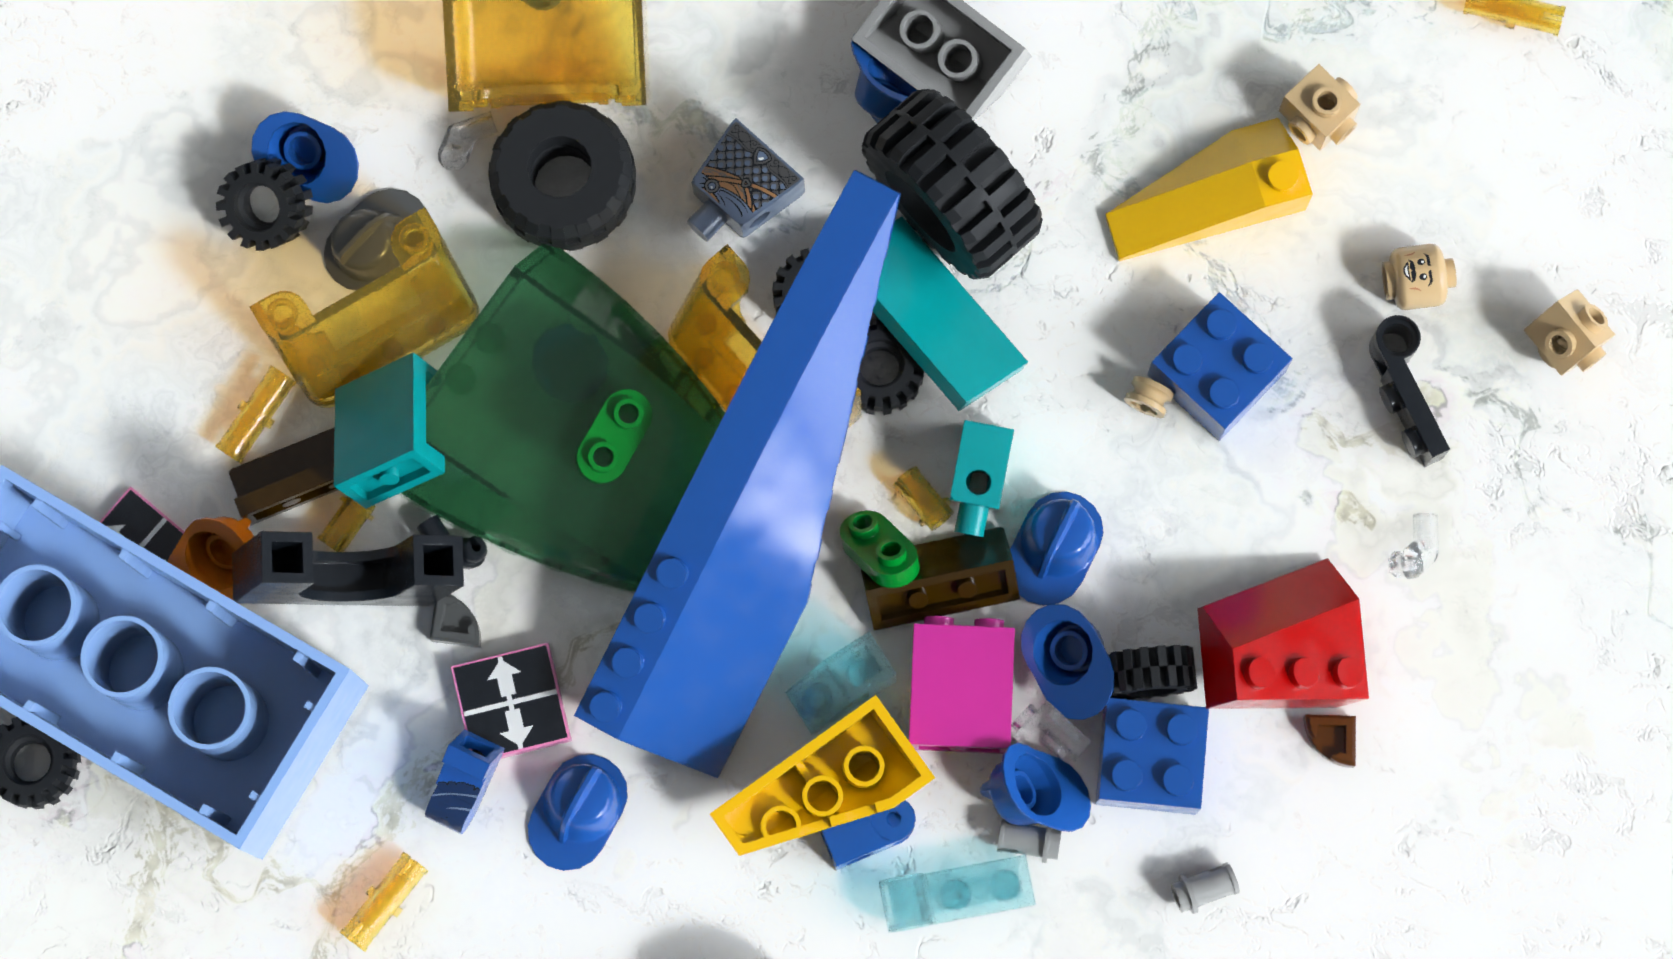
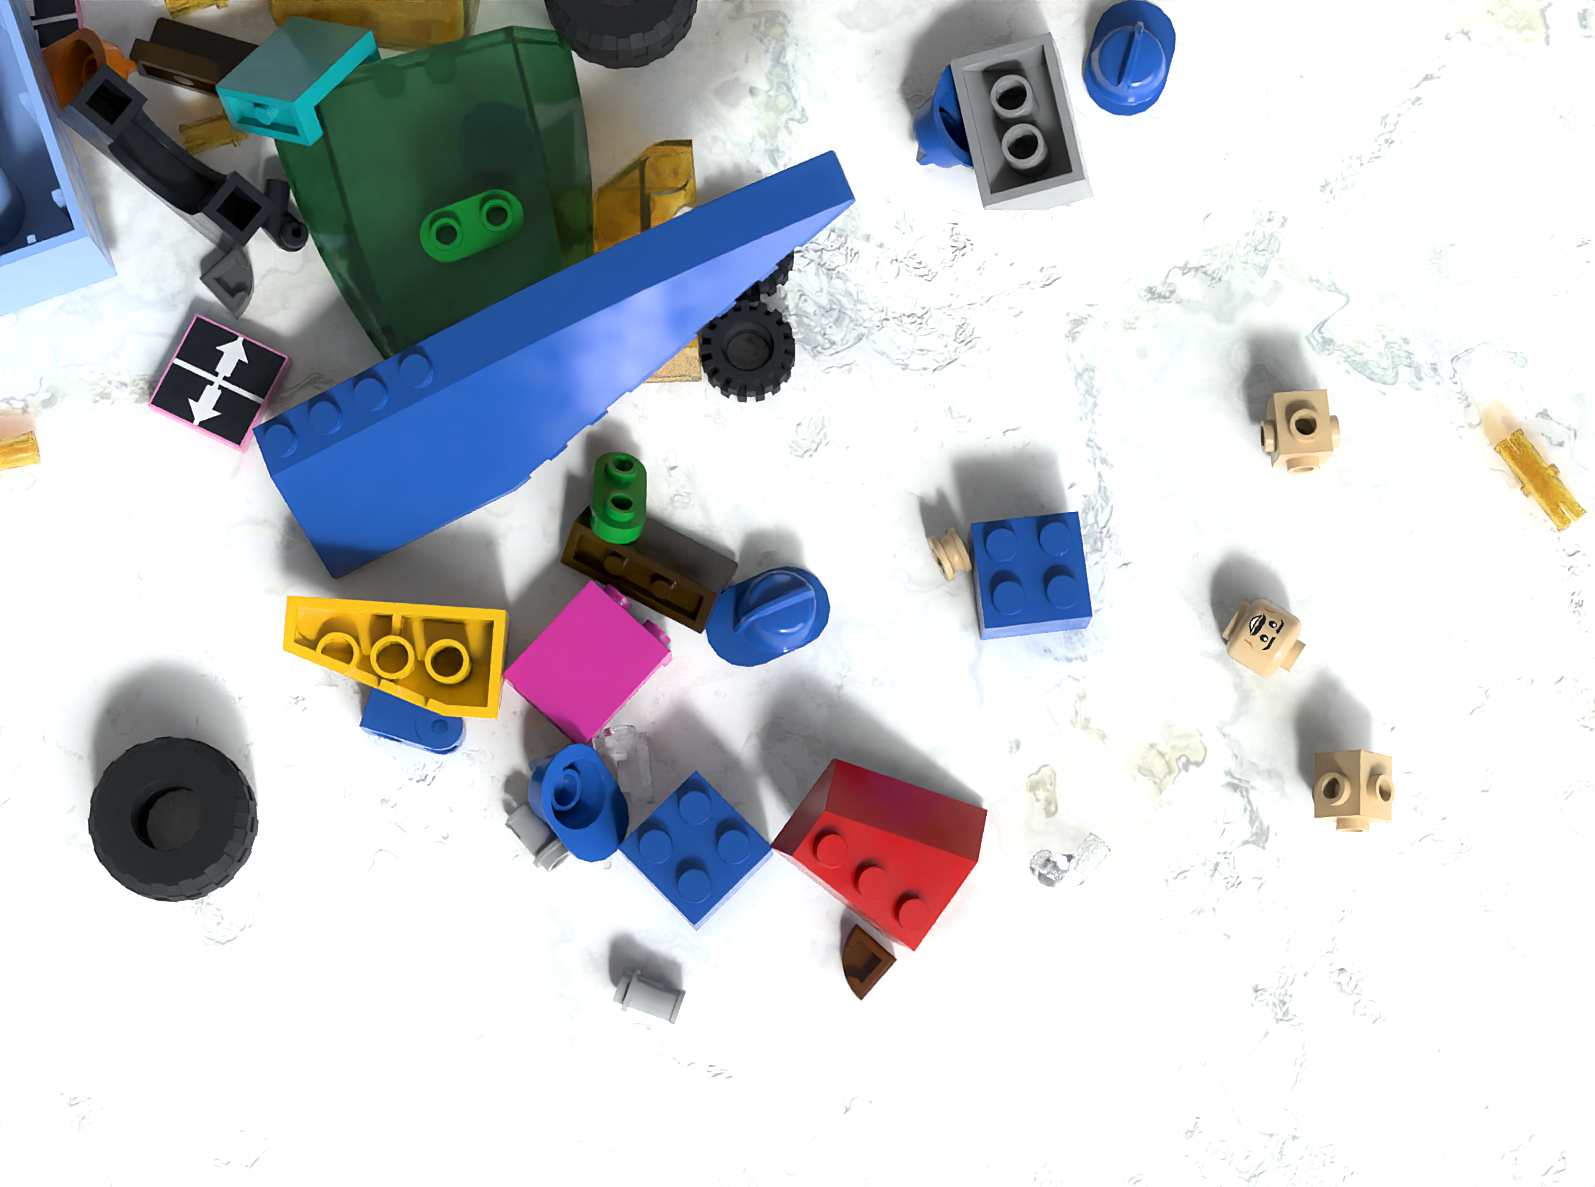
camera: 35 degrees right, 0 degrees up
blue leg [425,729,505,835] -> none
blue piece [528,754,628,871] -> none
torso [687,118,805,242] -> none
clear light blue slope [785,632,897,735] -> none
black tyre [862,89,1043,280] -> none
teal tile [873,217,1028,411] -> none
clear light blue plate [878,854,1036,933] -> none
clear yellow pin [892,466,954,531] -> none
teal torso [950,420,1014,537] -> none
blue piece [1021,604,1115,720] -> none
yellow wedge [1105,118,1313,262] -> none
black tyre [1108,645,1197,700] -> none
black plate [1369,315,1450,467] -> none

